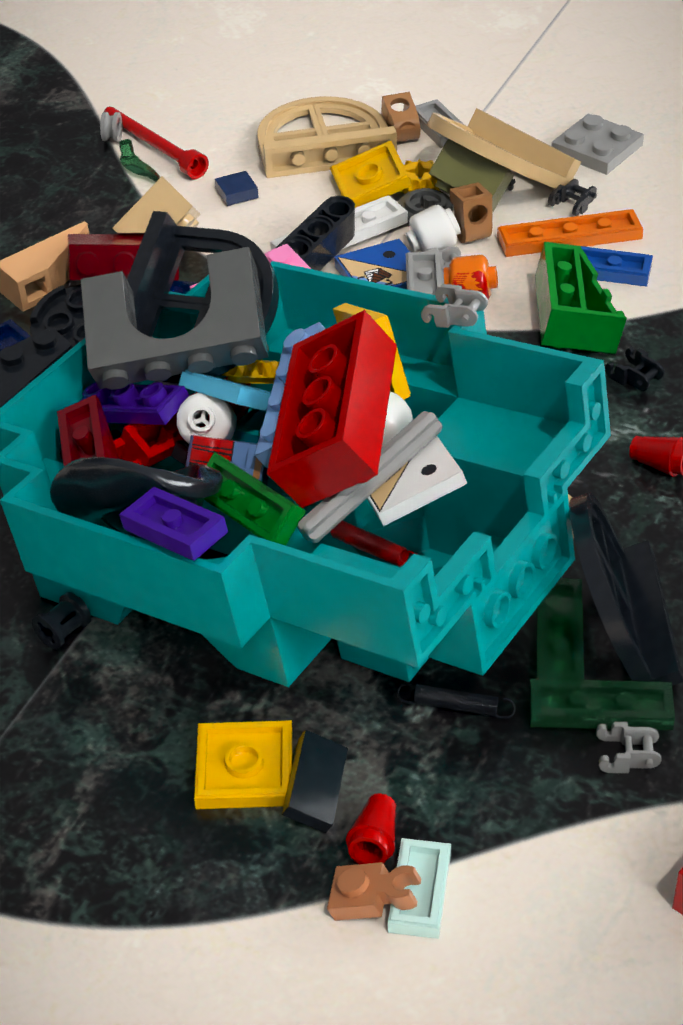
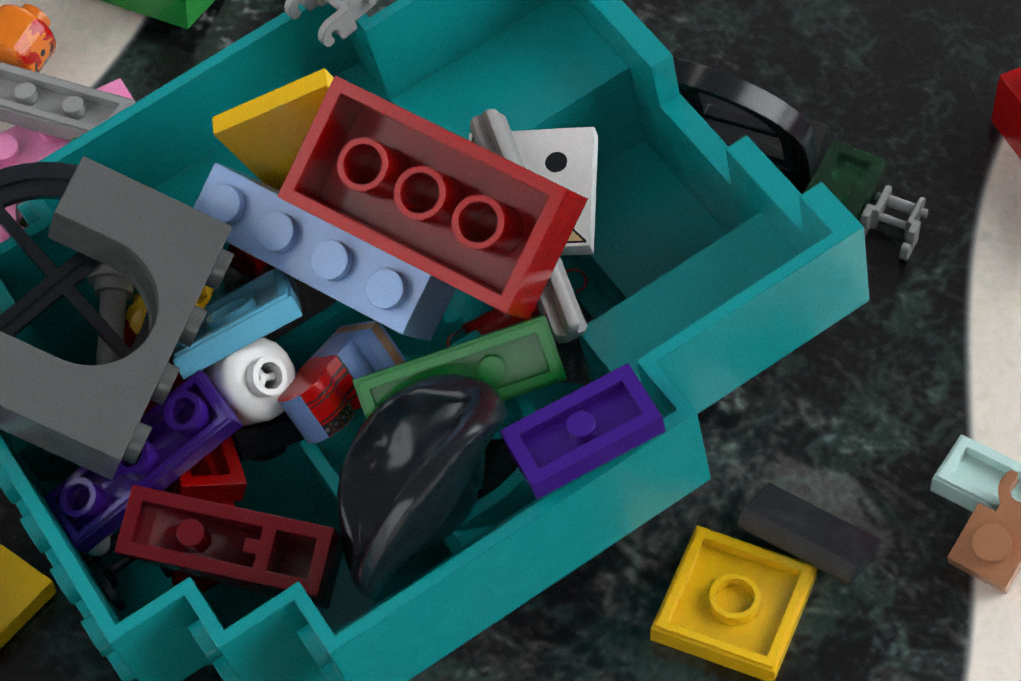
camera: 65 degrees left, 10 degrees up
red cone [346,793,396,864] -> none

